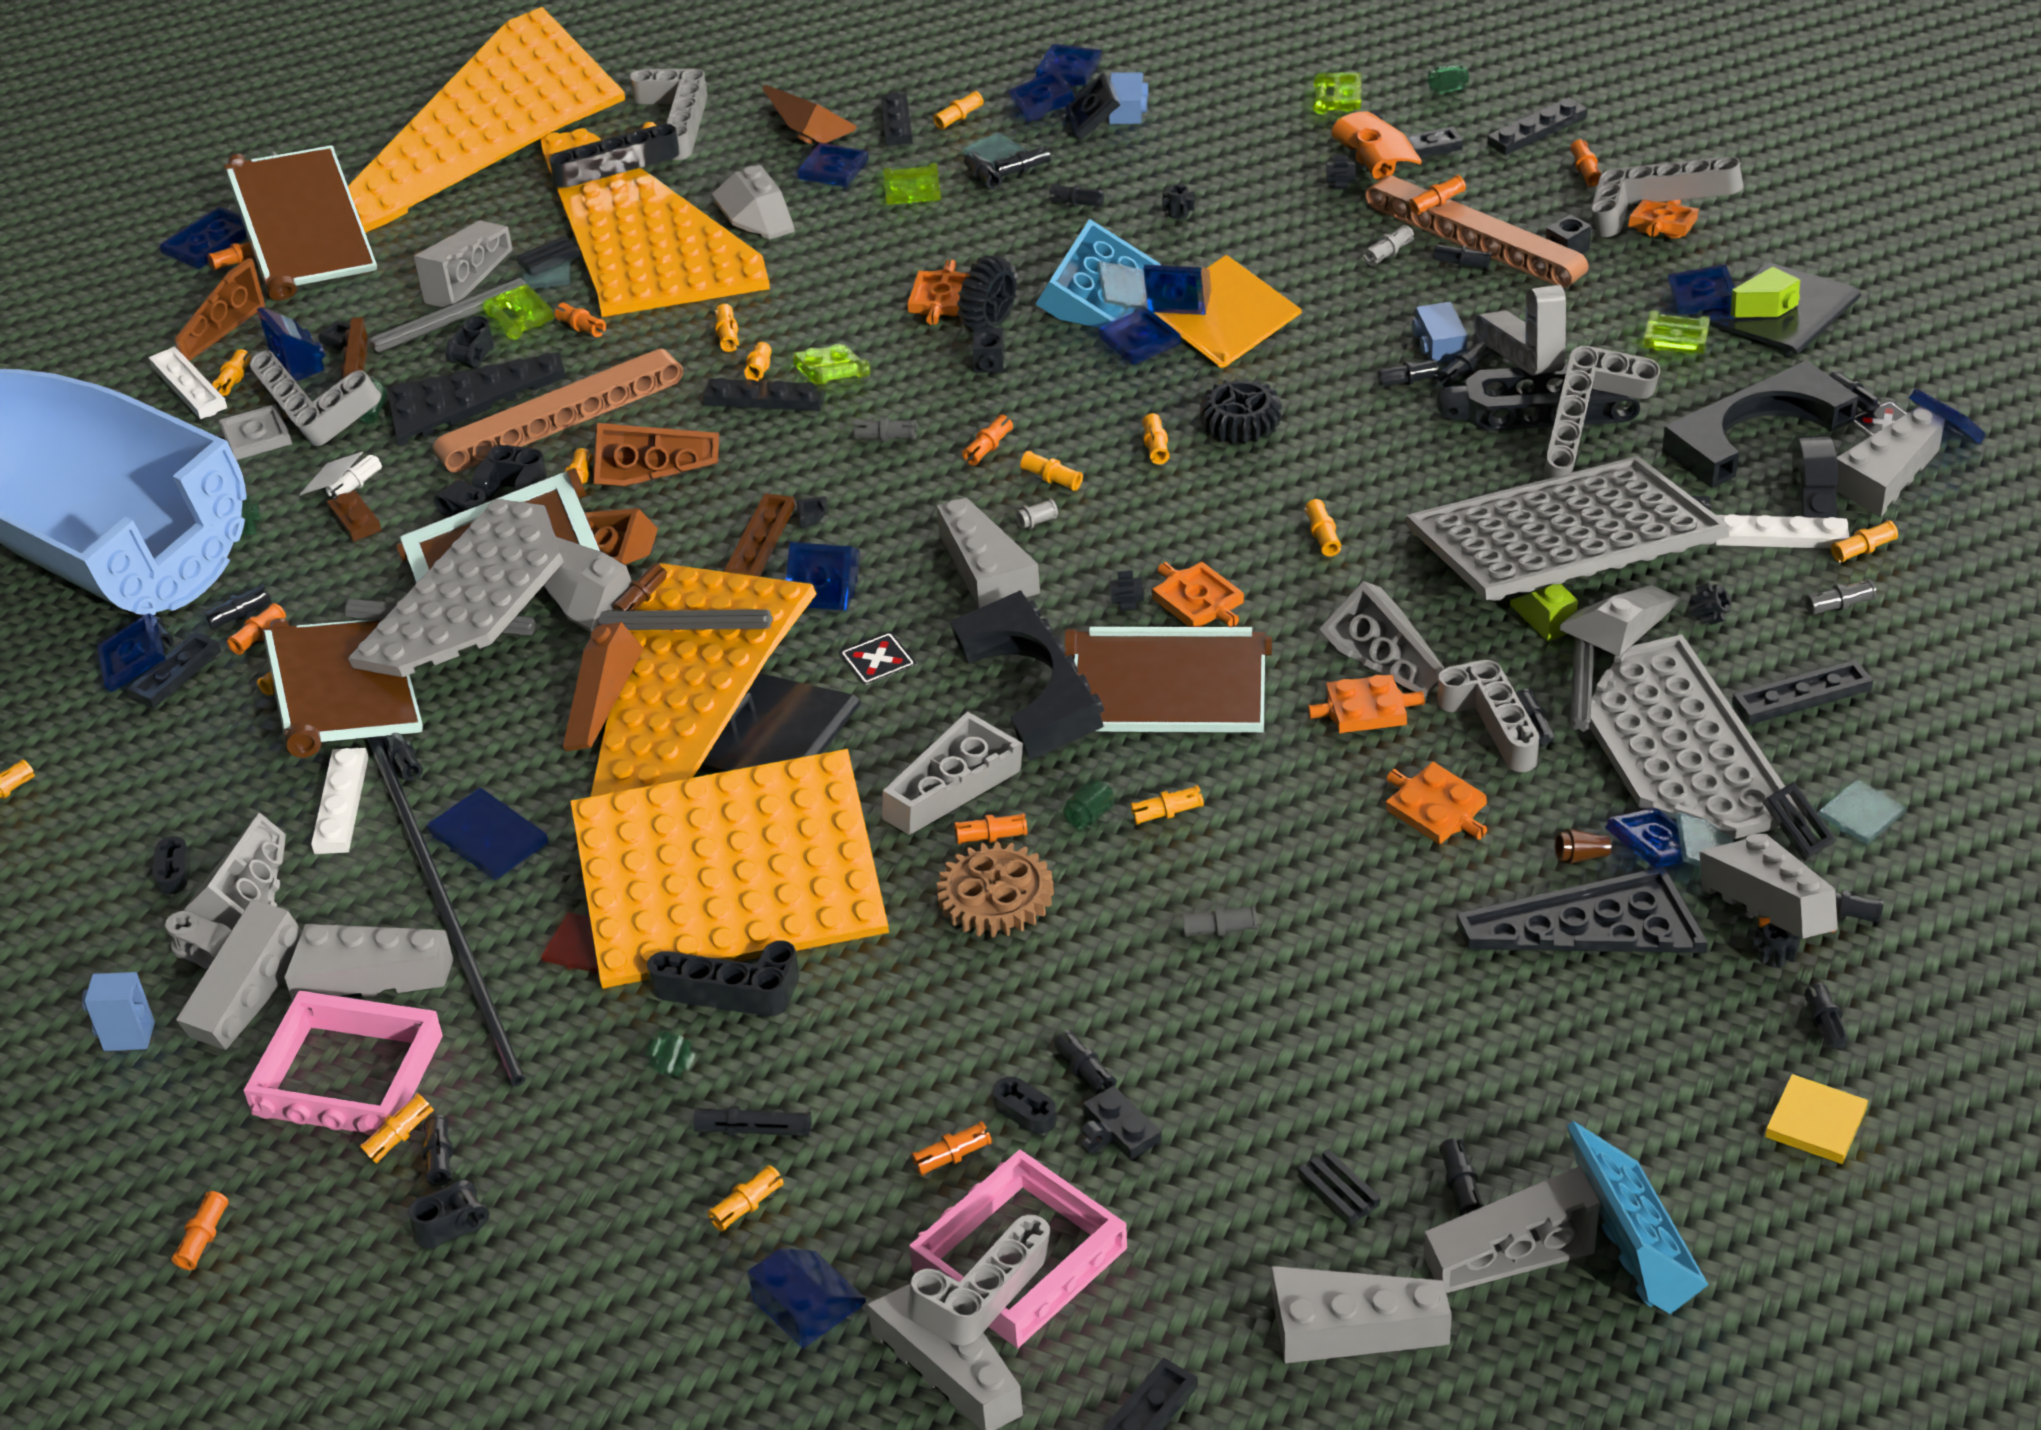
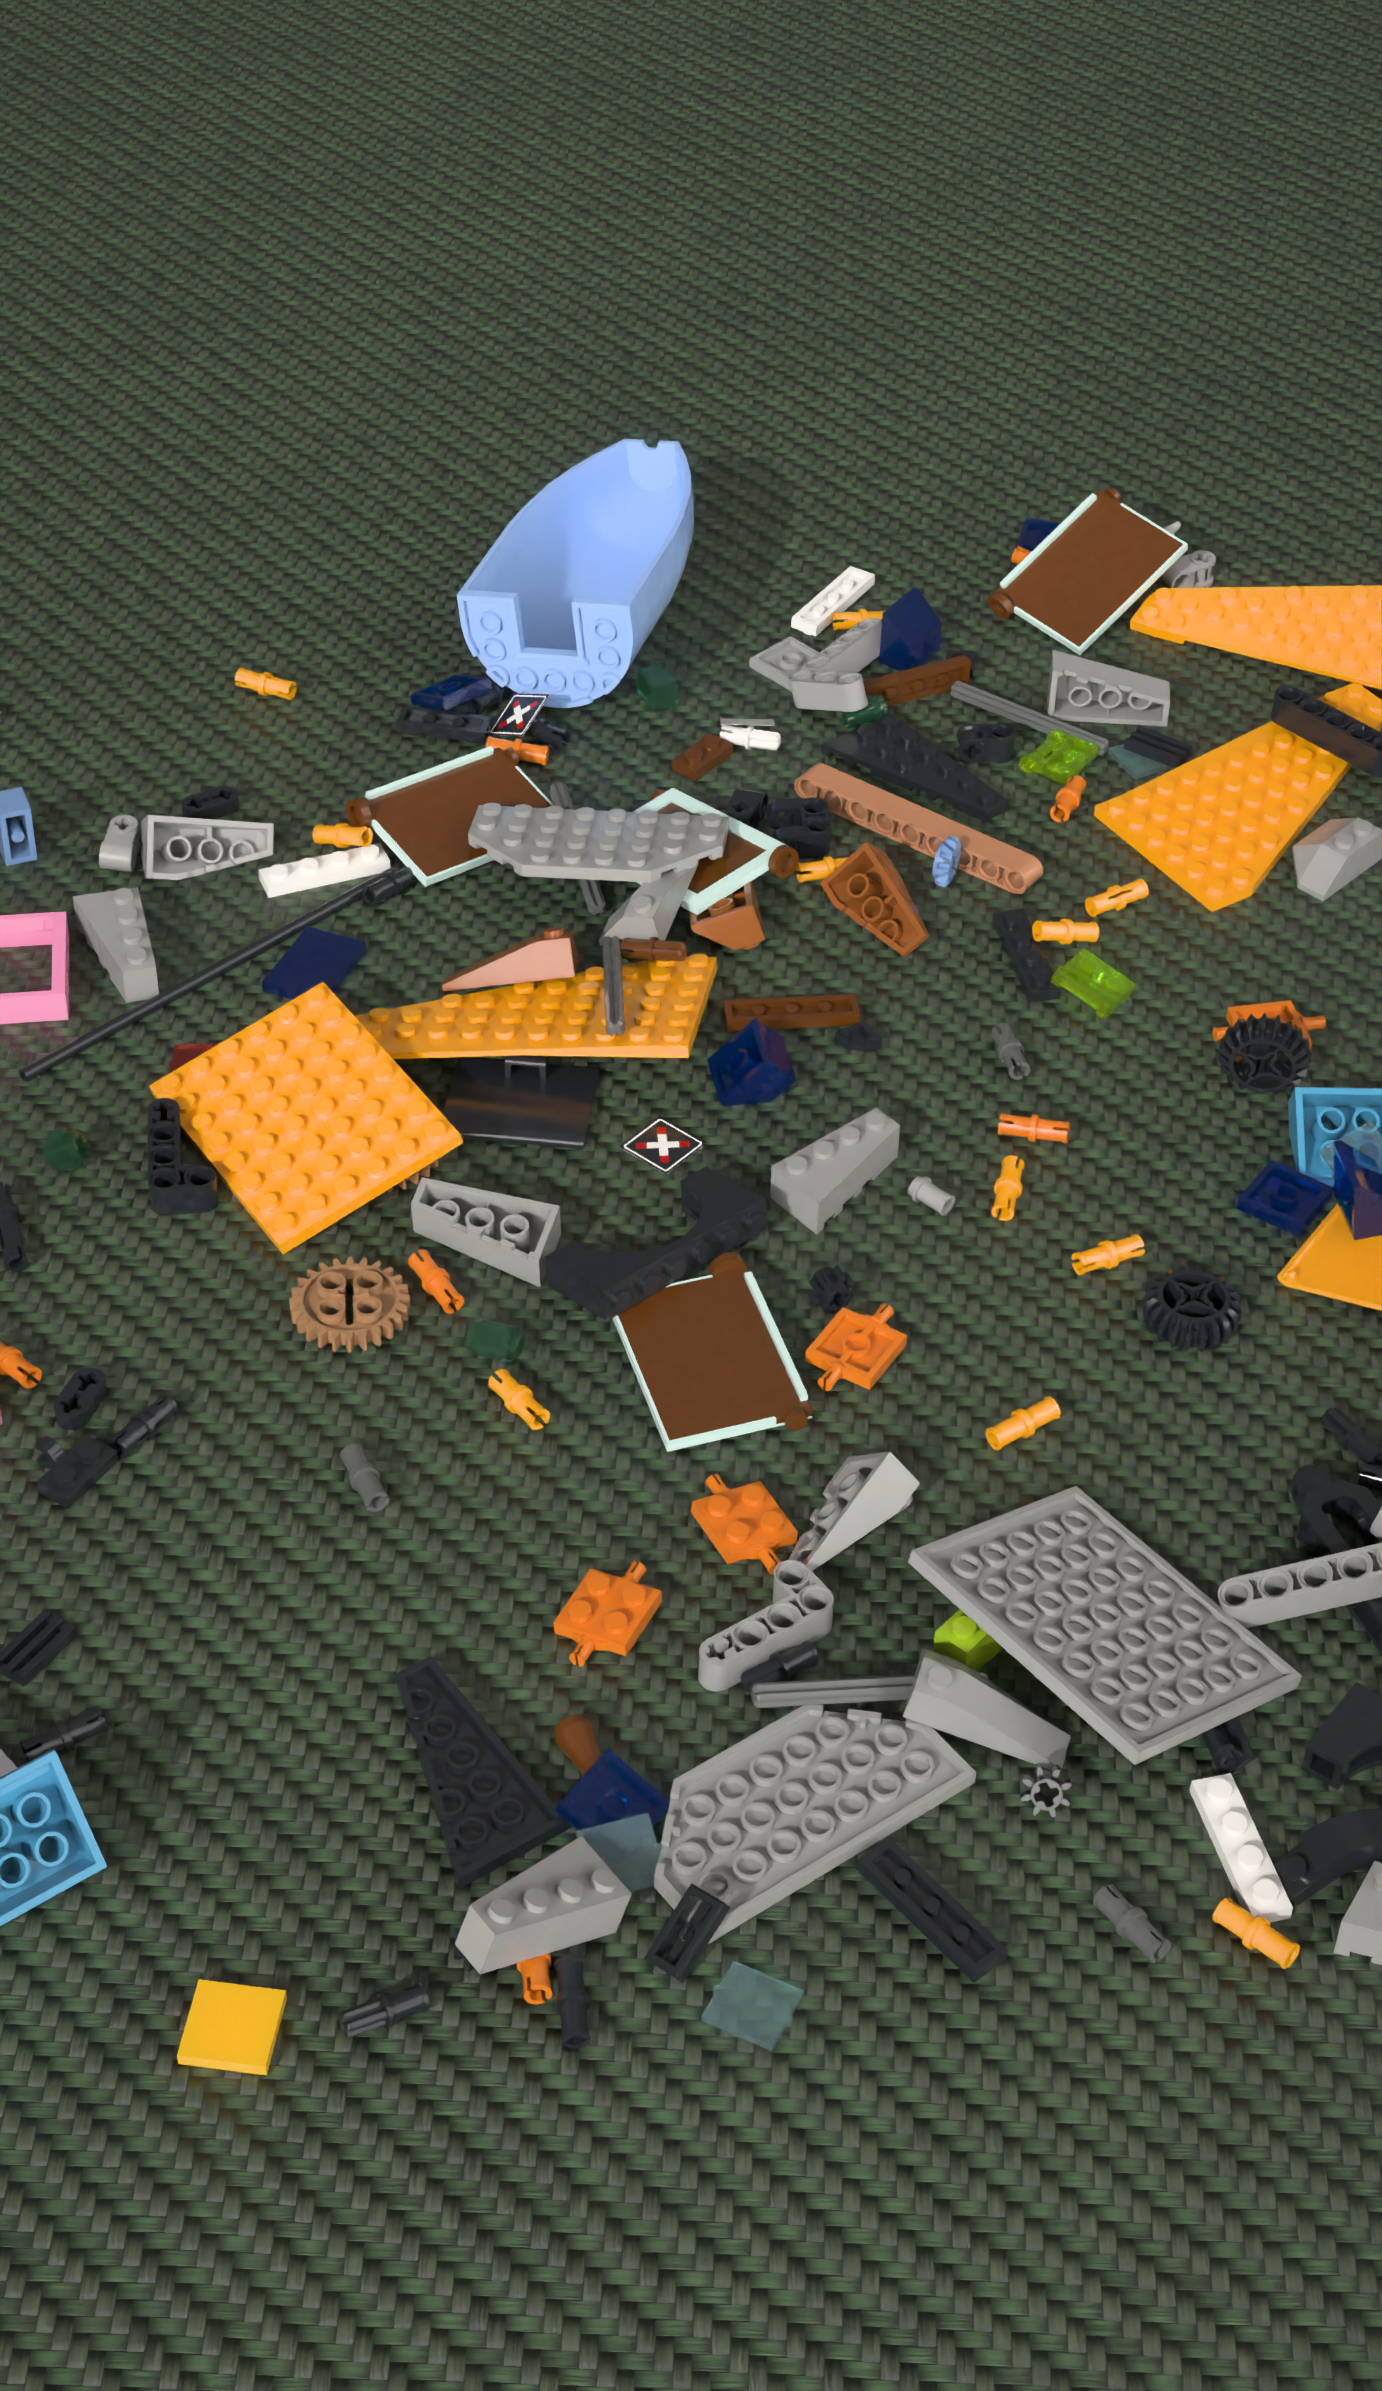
camera: 65 degrees right, 0 degrees up
dark orange wedge [175,258,265,361] -> none
light grey wedge [176,899,302,1050] -> none
black brick [972,328,1006,373] -> none
none -> light orange pin [312,823,373,848]
none -> black sticker [488,693,550,736]
none -> medium blue gear [932,836,962,887]

